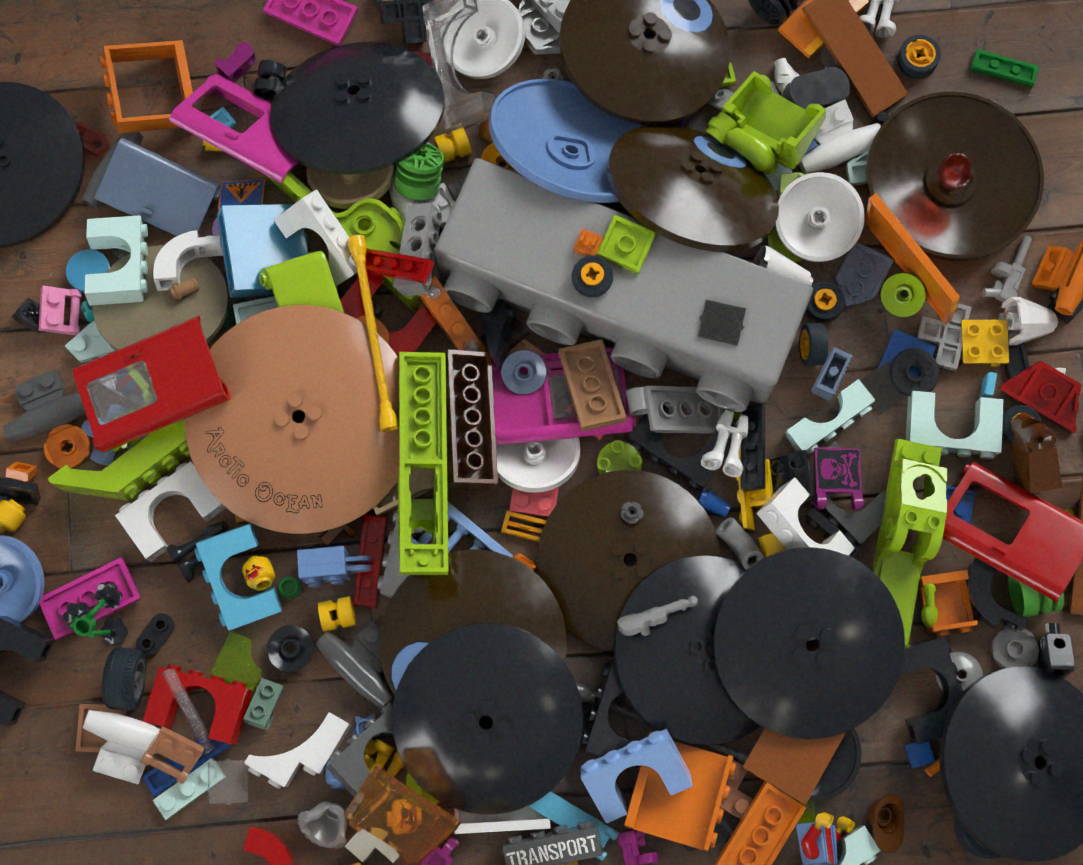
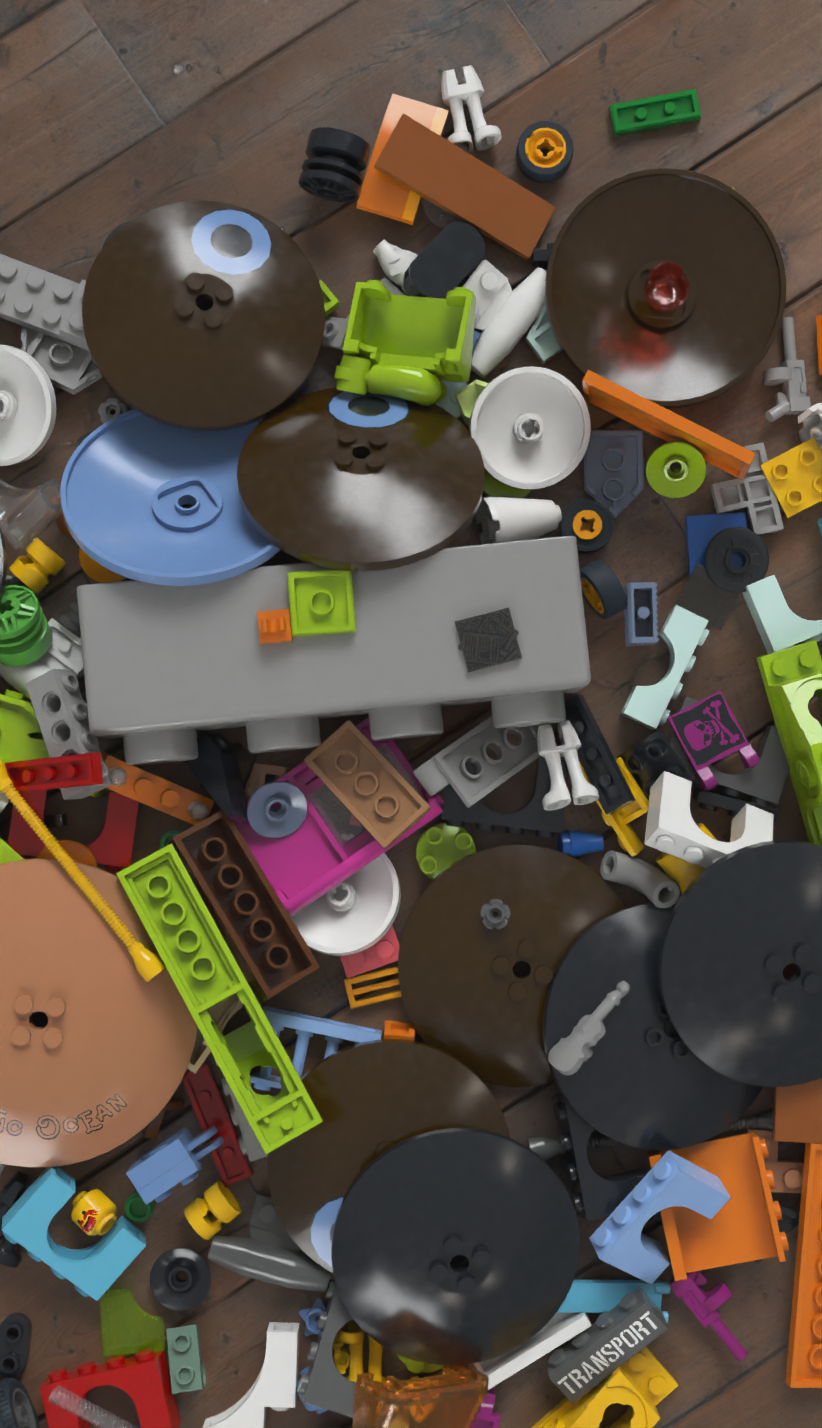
camera: 30 degrees left, 10 degrees up
black wheel [572,255,613,298] -> none

